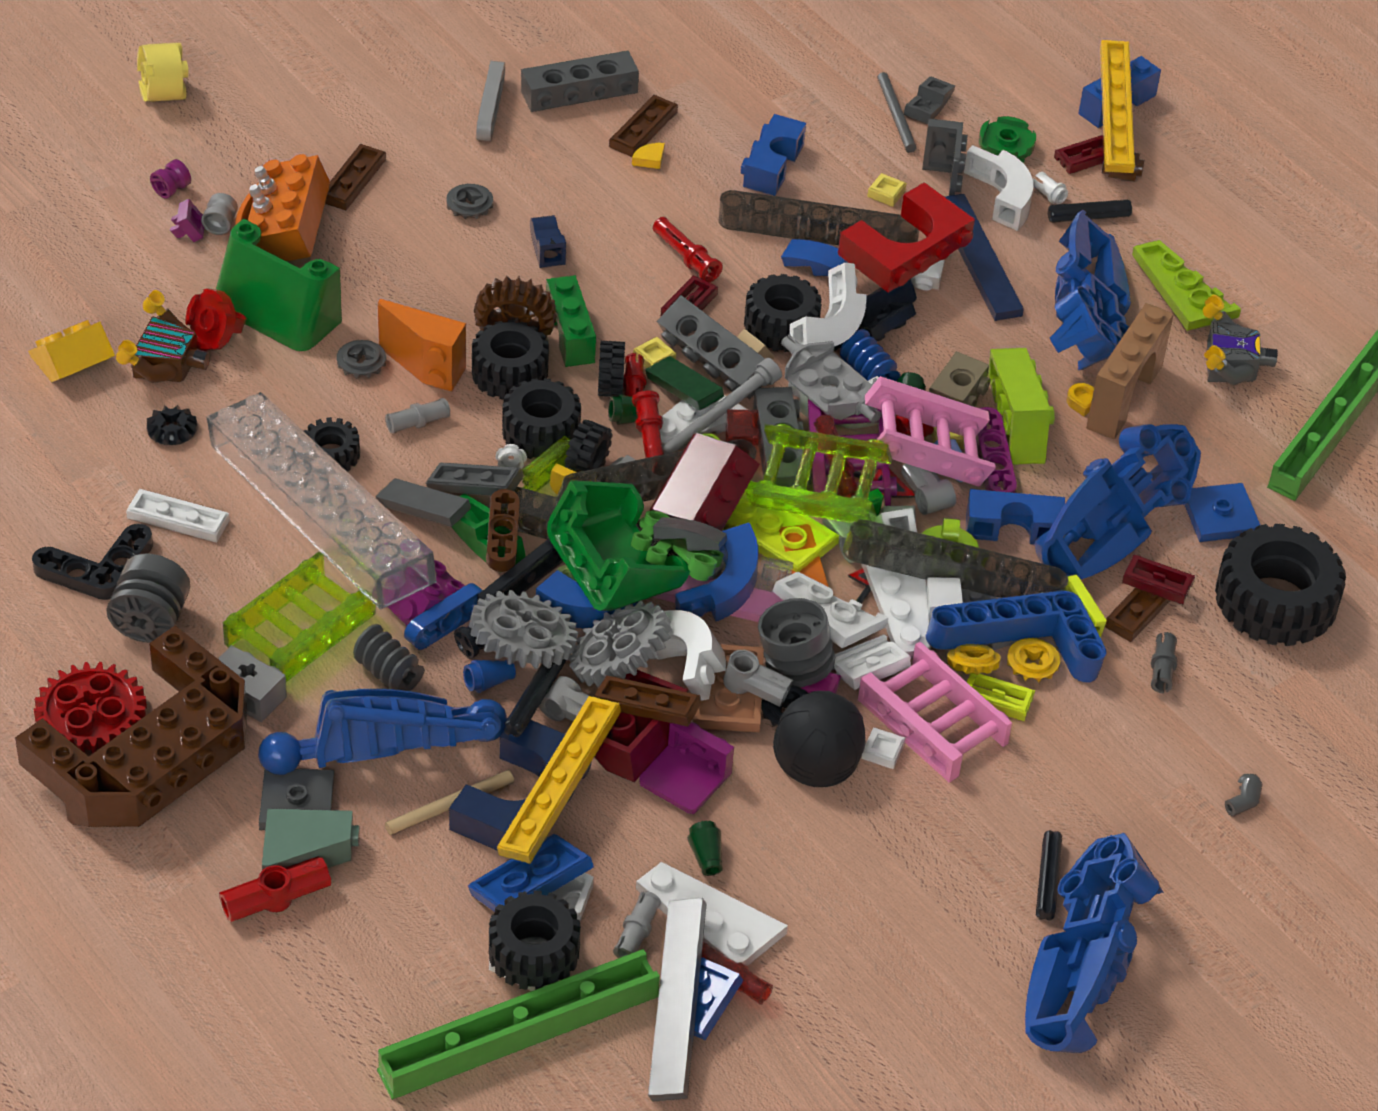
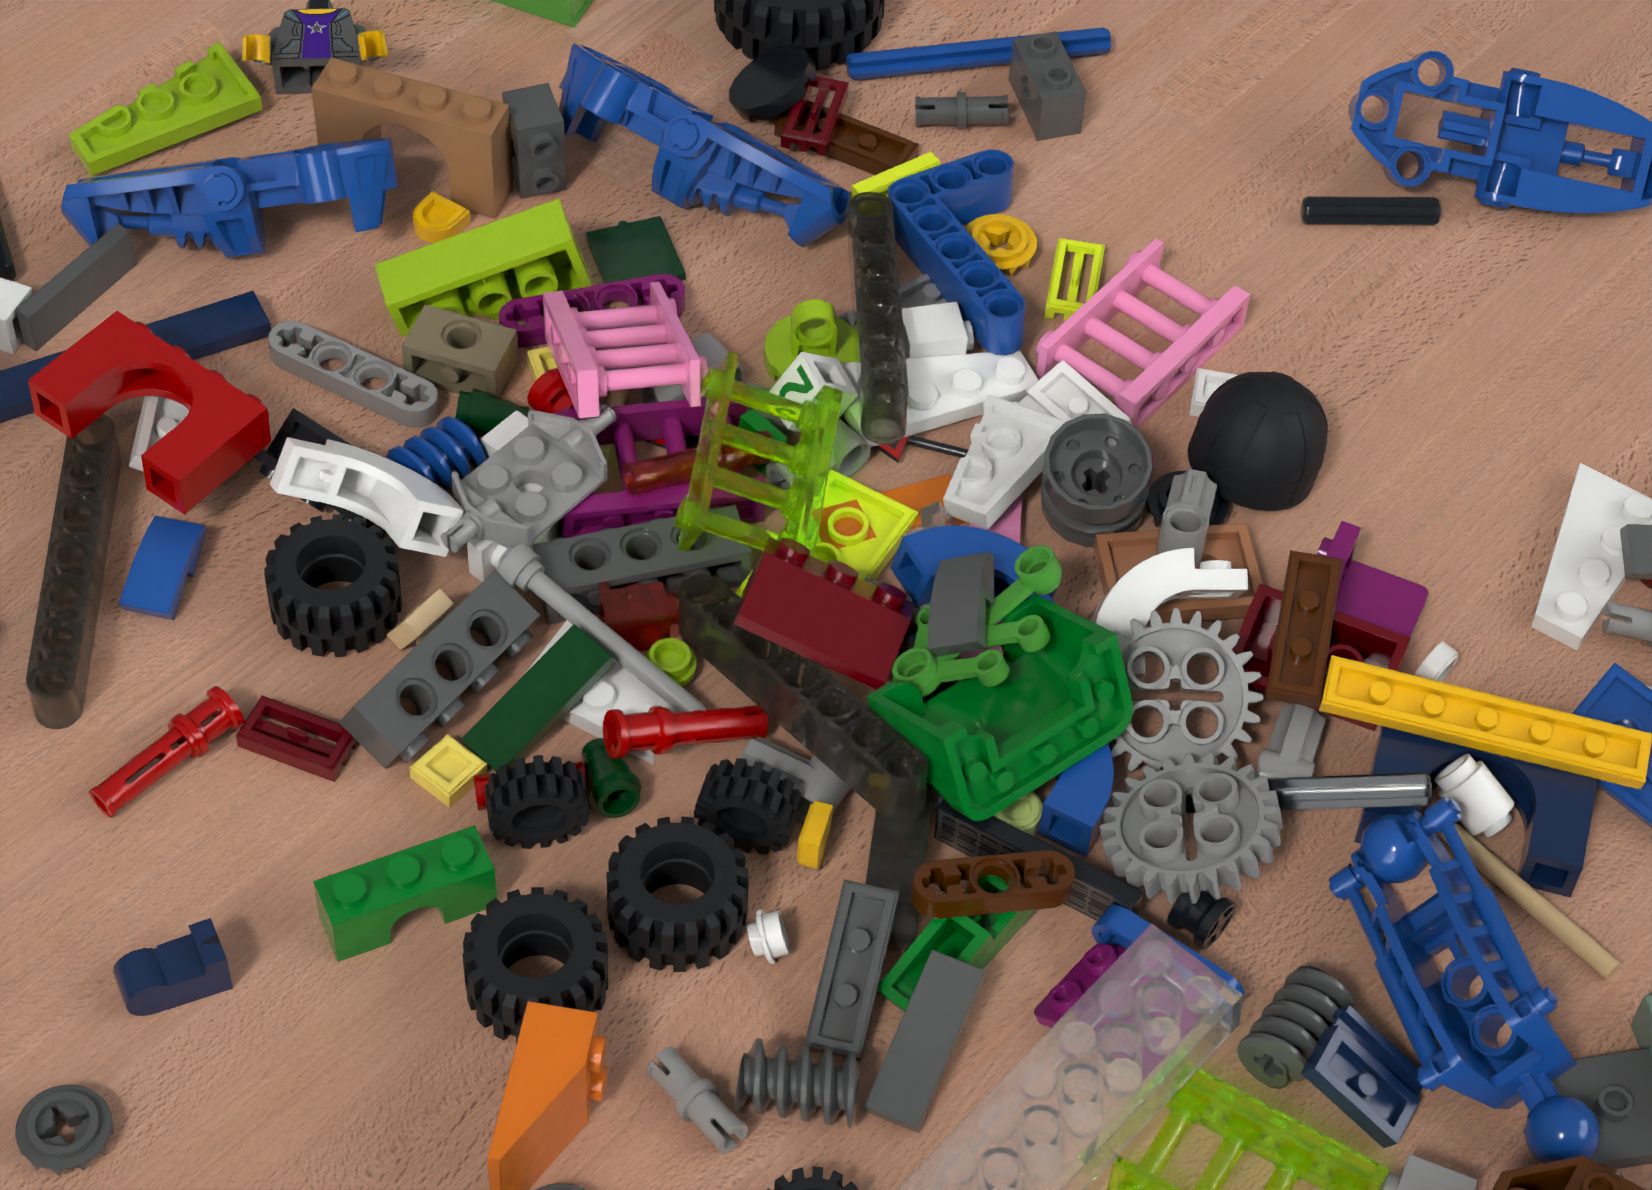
camera: 100 degrees left, 5 degrees up
blue cone [463,660,516,693] -> none
reddish brown gear [474,276,557,338] -> none
clear neon green tile [522,436,570,497] -> none
dark green cone [687,821,723,876] -> none
yellow gear [948,644,1001,675] -> none
blue arch [966,489,1065,544] -> none
blue plate [1184,483,1260,542] -> none
dark grey arm [1225,773,1263,816] -> none
none -> dark grey tile [16,224,137,351]
none -> light grey beam [268,321,439,428]
none -> dark grey brick [502,83,566,199]
none -> clear green piece [585,216,686,284]
none -> black tile [729,45,816,121]
none -> dark grey piece [735,1038,860,1128]
none -> blue axle [846,27,1111,80]
none -> dark grey brick [1008,31,1086,141]
none -> dark blue plate [1301,1005,1423,1148]
none -> white tile [1414,641,1459,682]
none -> white brick [1434,754,1515,837]

